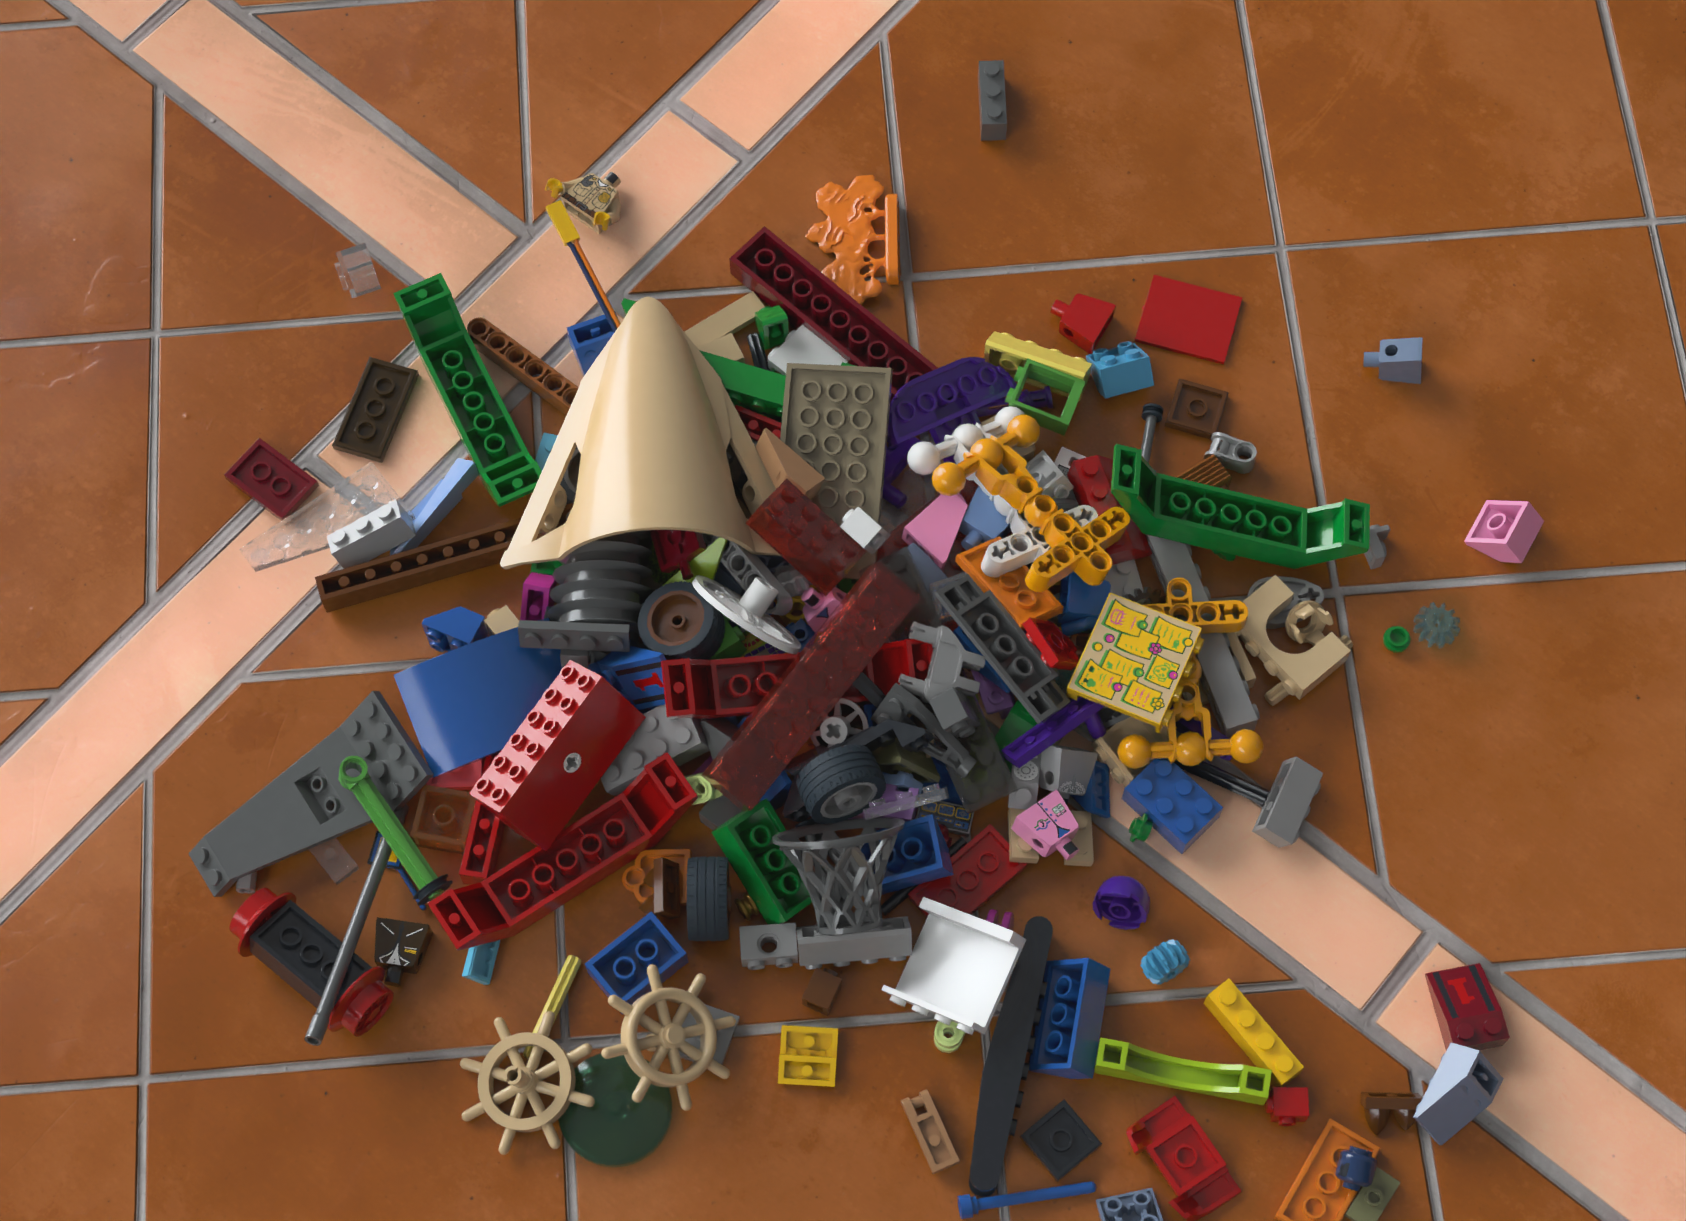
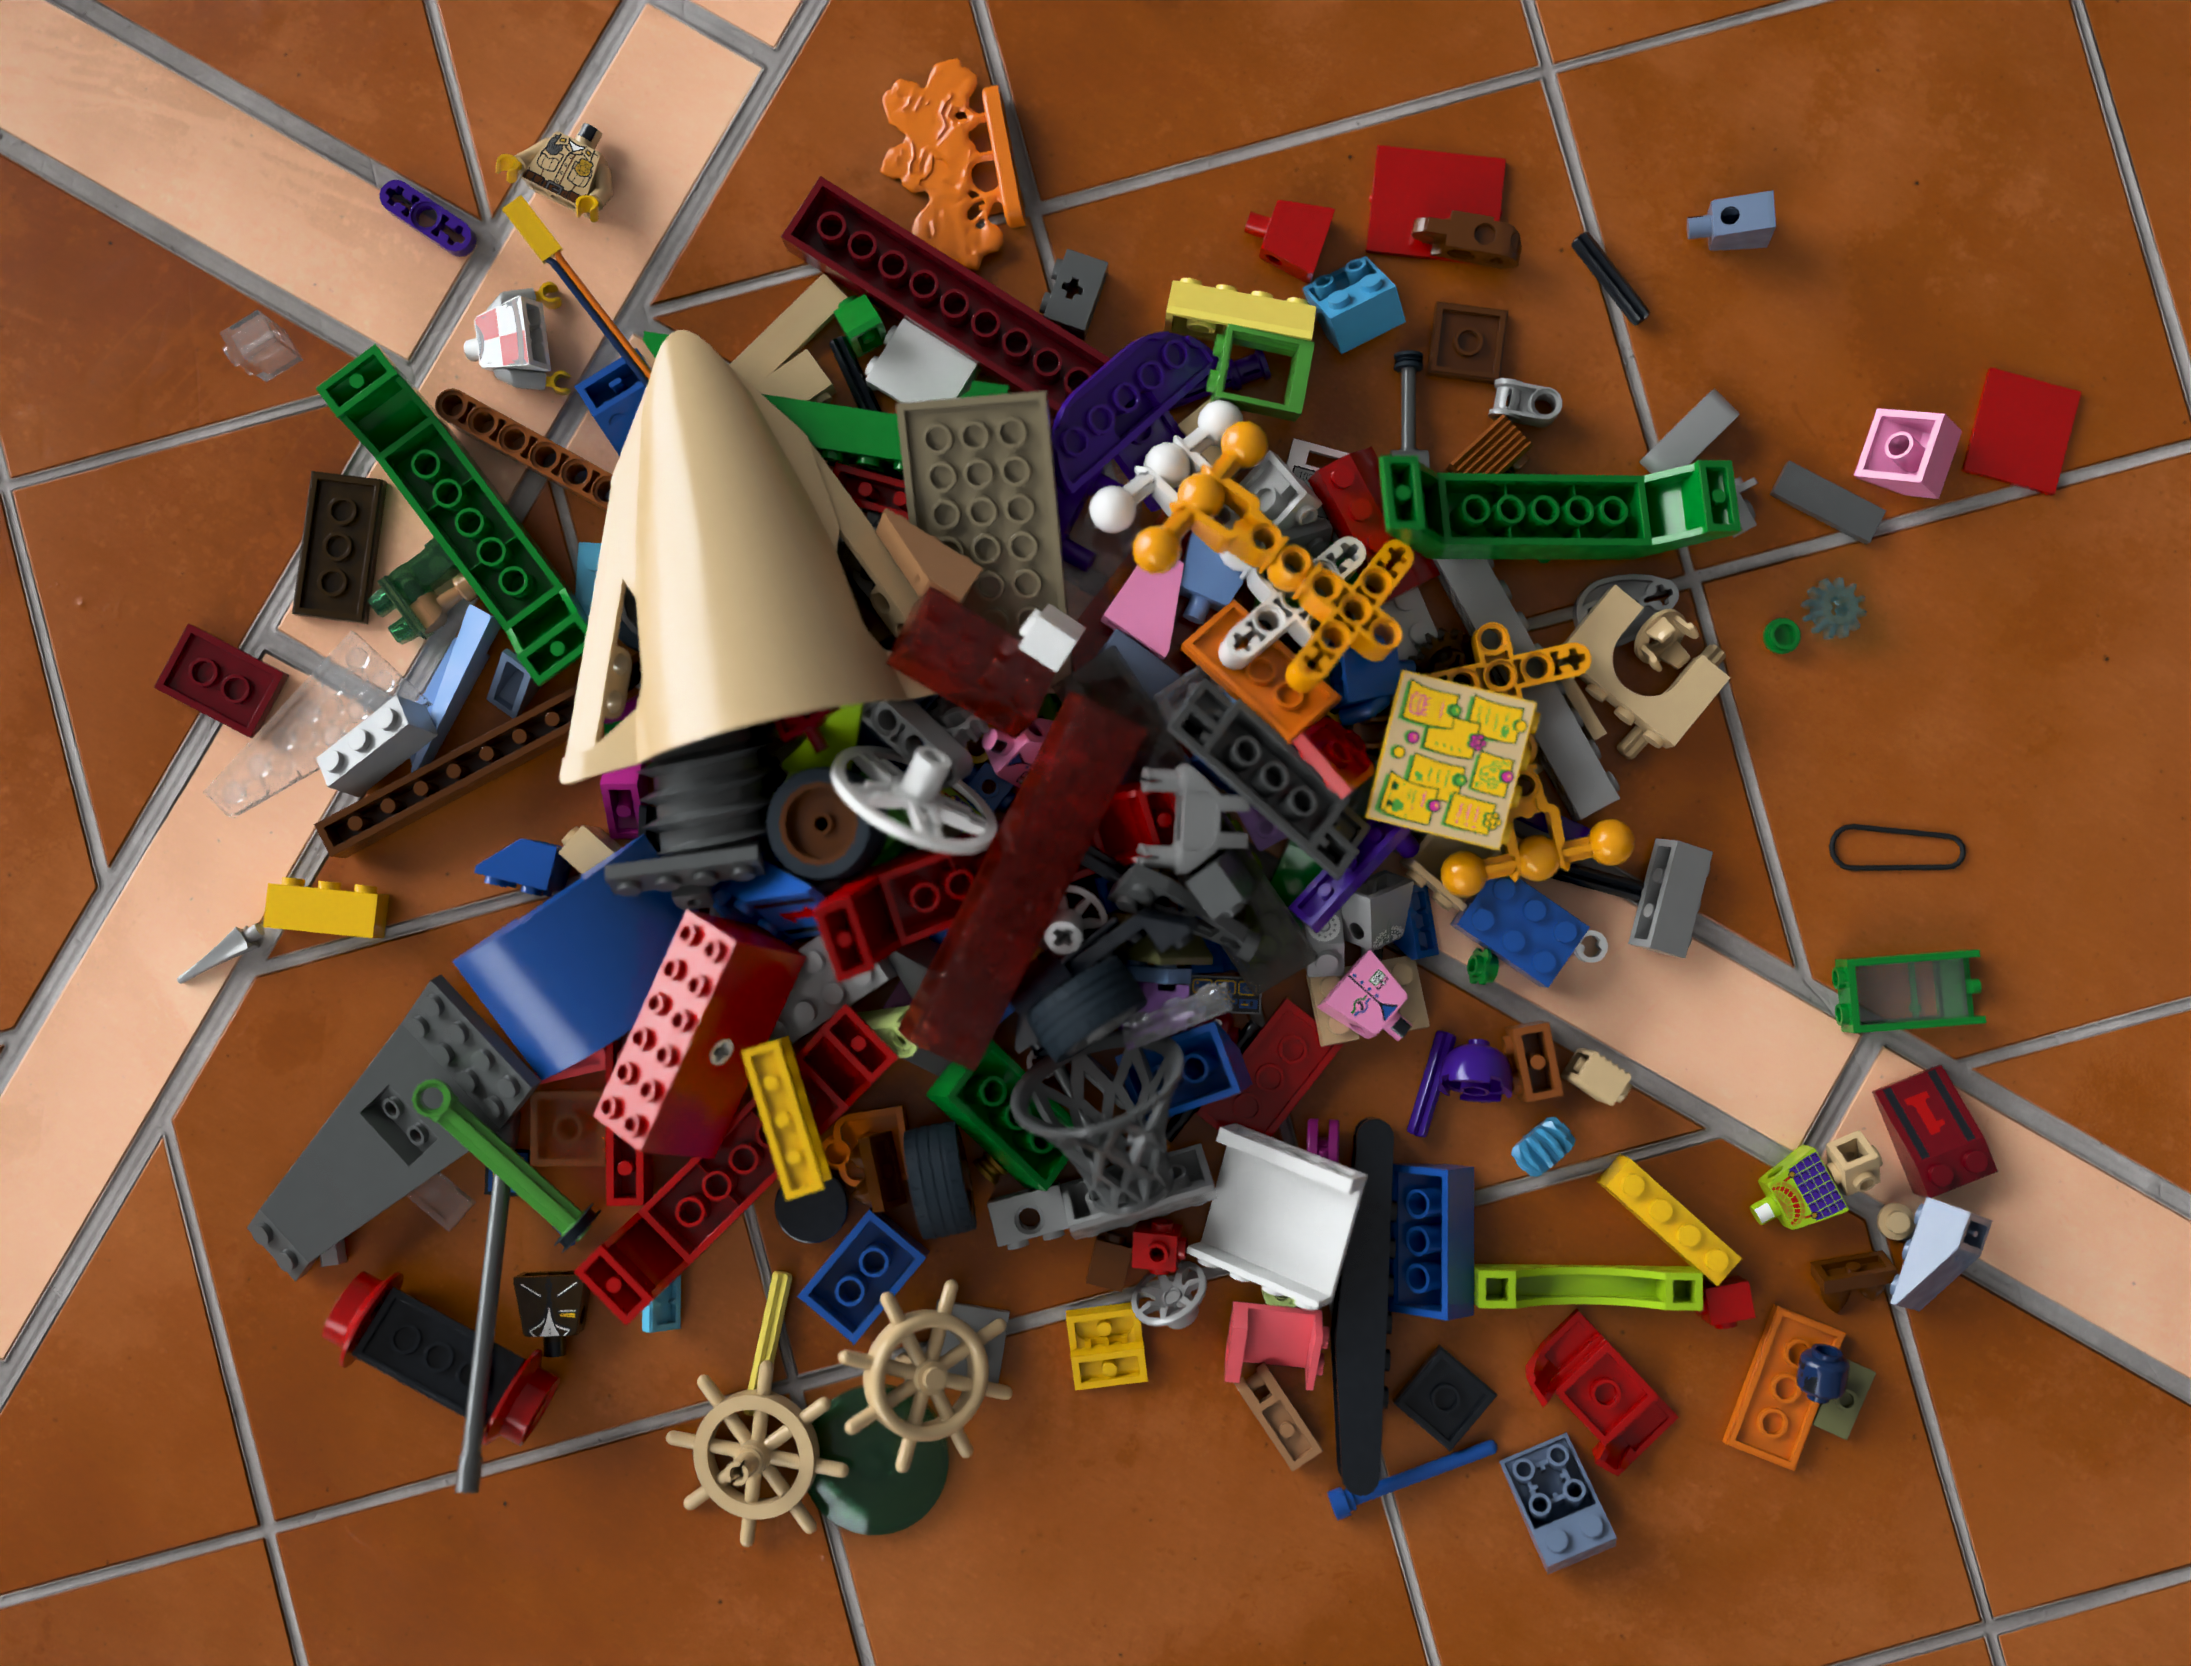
camera: 10 degrees left, 20 degrees up
none -> light grey piece [177,923,265,984]
none -> yellow brick [263,877,389,938]
none -> clear green hips [367,537,478,645]
none -> dark purple beam [380,180,476,257]
none -> torso [464,282,572,395]
none -> sand blue slope [486,648,541,719]
none -> yellow fence [741,1035,833,1201]
none -> black tile [775,1173,849,1243]
none -> dark grey brick [1039,249,1108,340]
none -> light grey wheel [1131,1260,1207,1329]
none -> red brick [1132,1218,1188,1275]
none -> coral panel [1225,1301,1329,1391]
none -> dark purple axle [1407,1030,1456,1137]
none -> reddish brown piece [1411,210,1522,269]
none -> dark orange brick [1501,1020,1564,1103]
none -> tan brick [1560,1048,1632,1106]
none -> black axle [1571,232,1650,326]
none -> white bush [1573,930,1608,963]
none -> light grey beam [1639,388,1740,474]
none -> torso [1749,1144,1849,1230]
none -> dark grey tile [1769,461,1886,545]
none -> tan brick [1825,1130,1883,1196]
none -> black piece [1829,824,1966,871]
none -> door [1832,949,1986,1033]
none -> tan plate [1877,1203,1915,1240]
none -> red piece [1961,367,2081,496]

